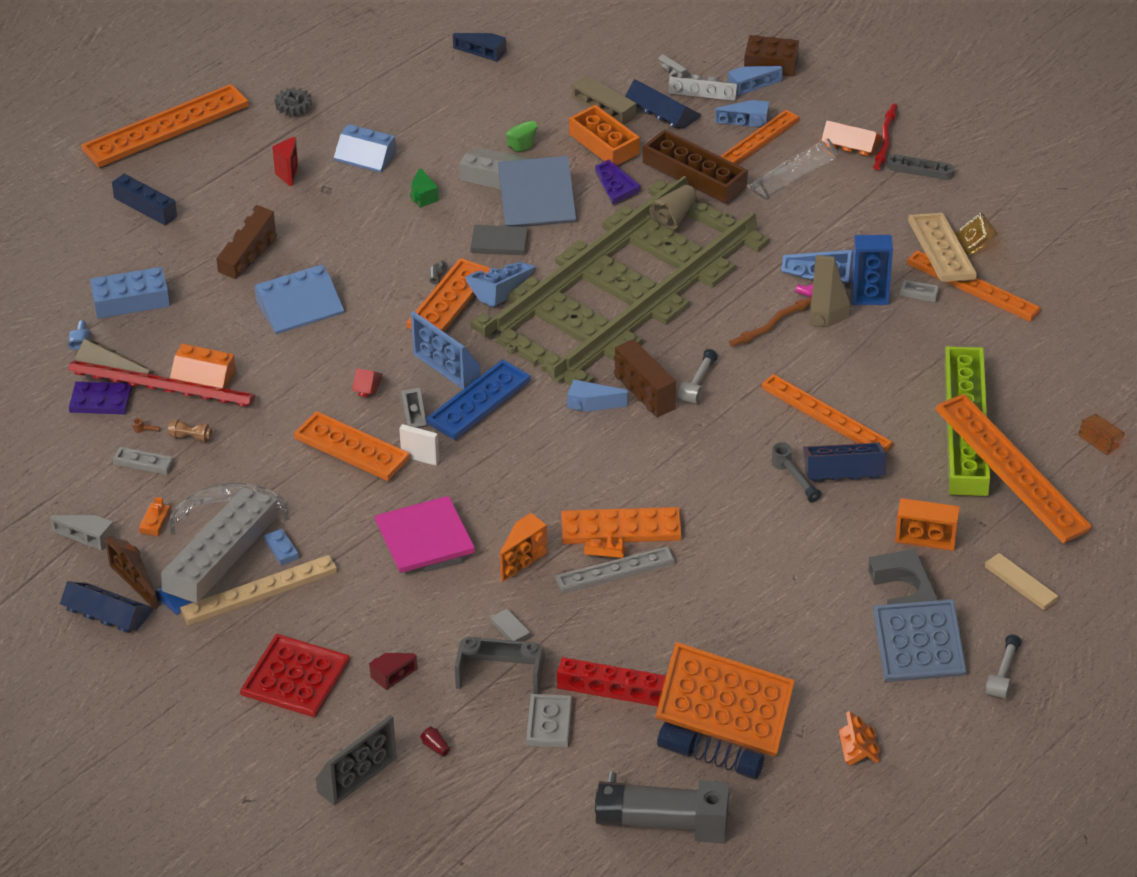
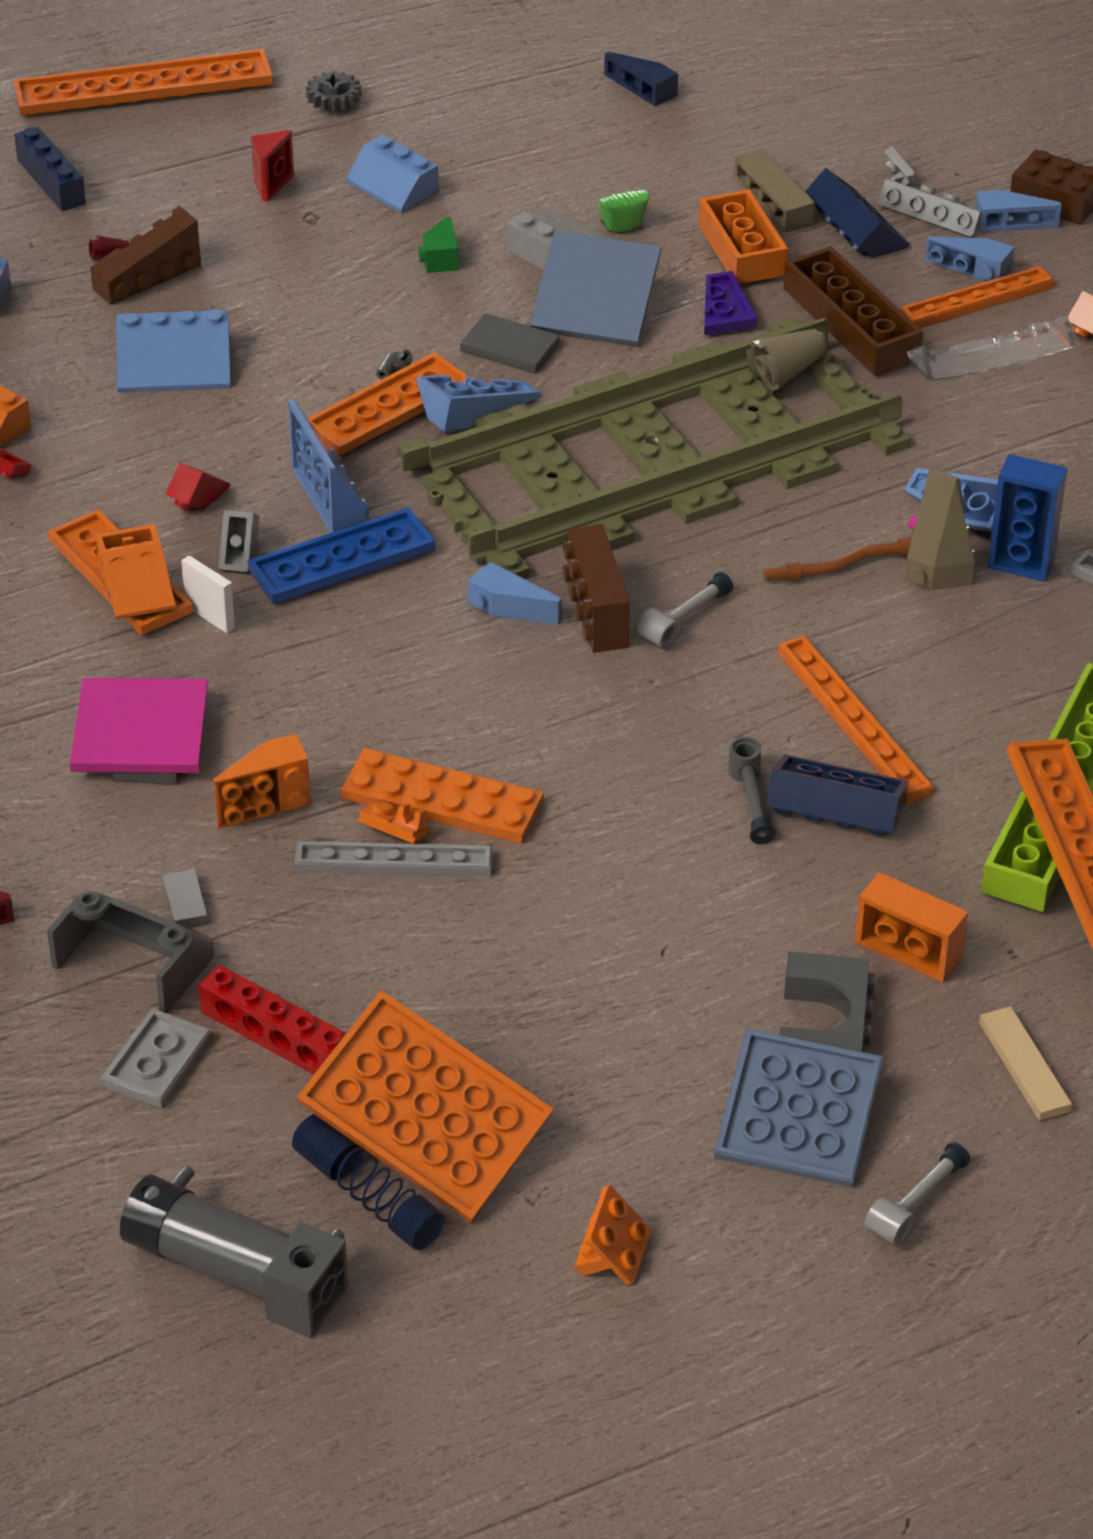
camera: 20 degrees right, 0 degrees up
none -> dark red cone [89,235,129,262]
none -> orange slope [95,524,176,619]

